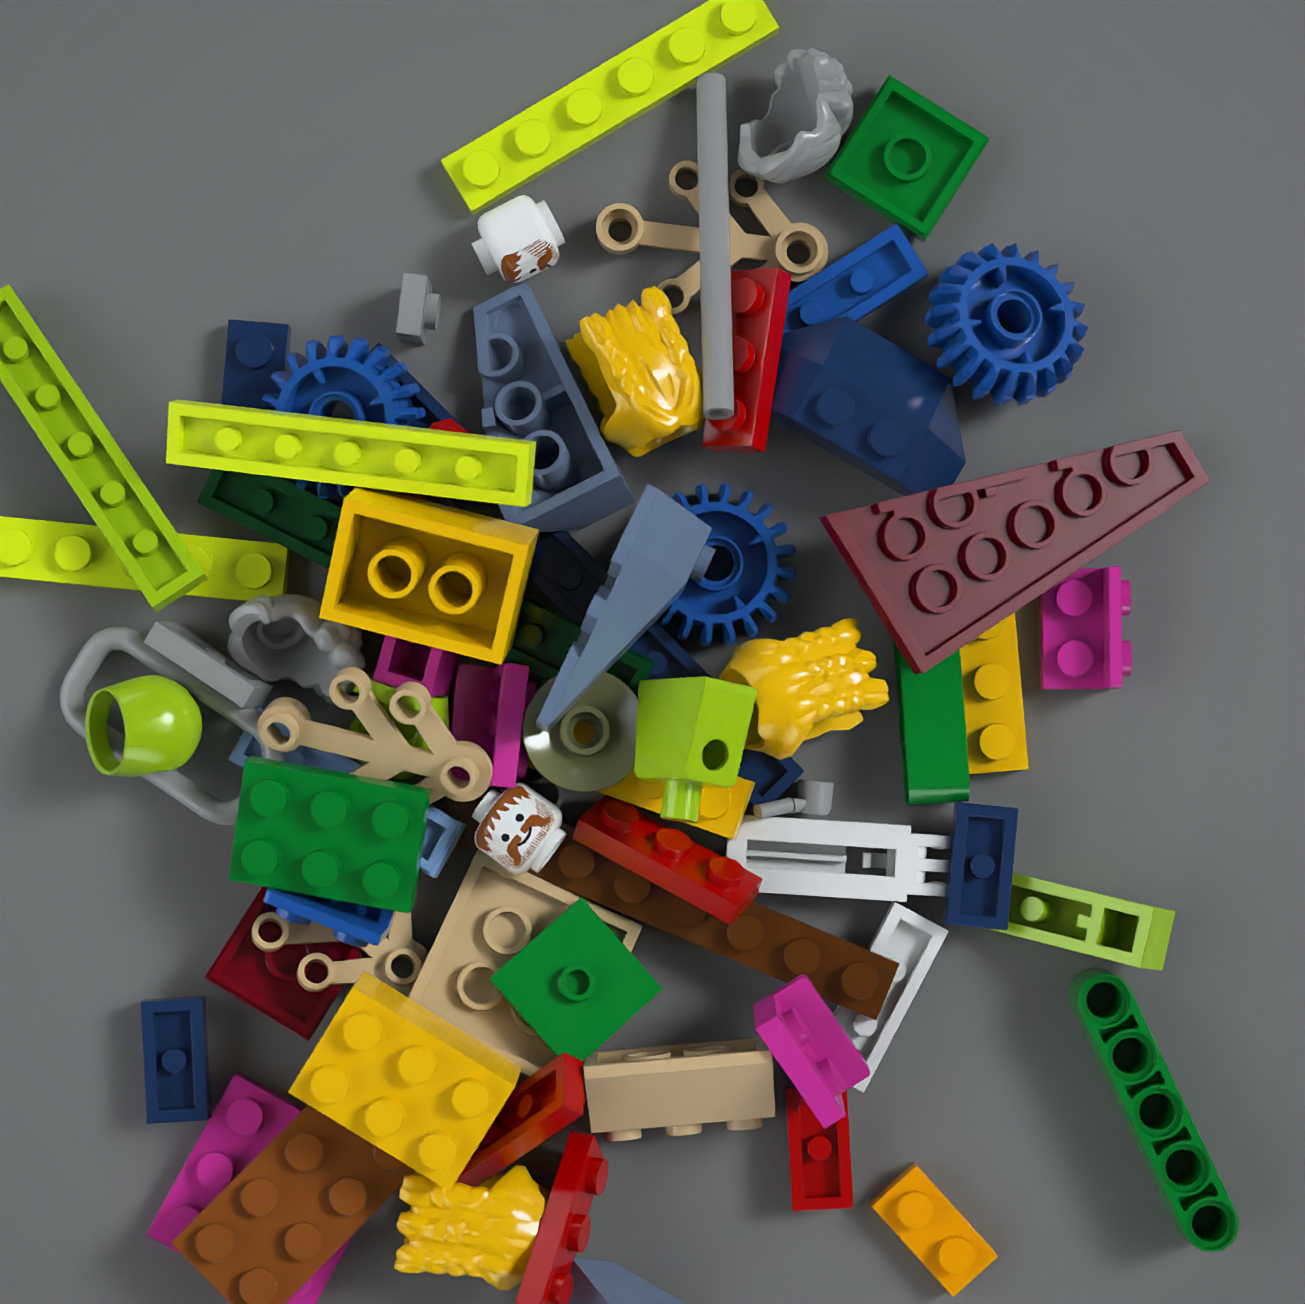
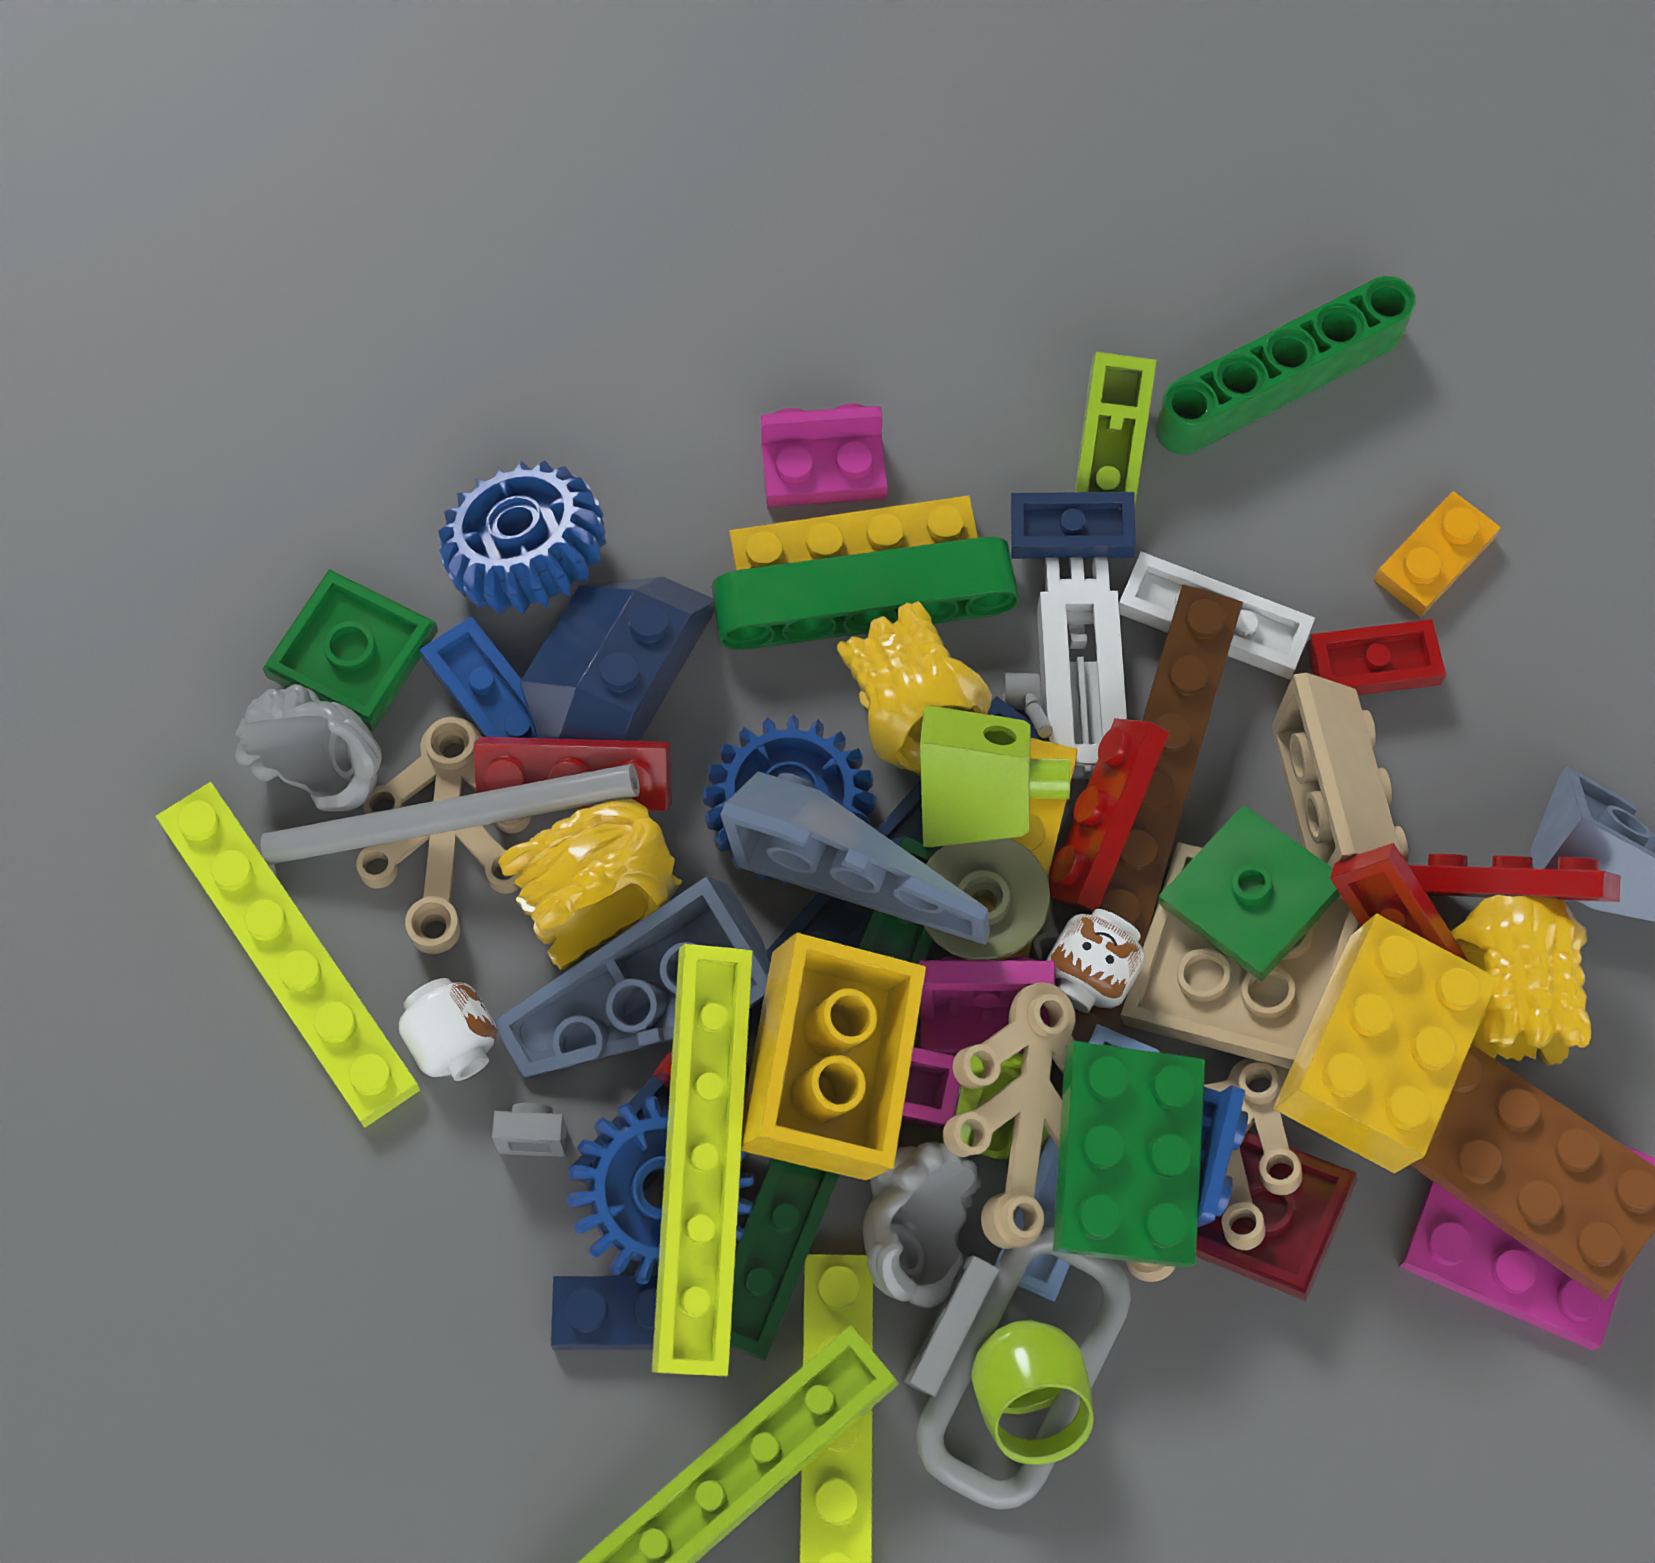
camera: 95 degrees left, 20 degrees down
dark blue plate [141,996,212,1124] -> none
dark pink bracket [753,974,870,1128] -> none
dark red wing [818,430,1210,675] -> none

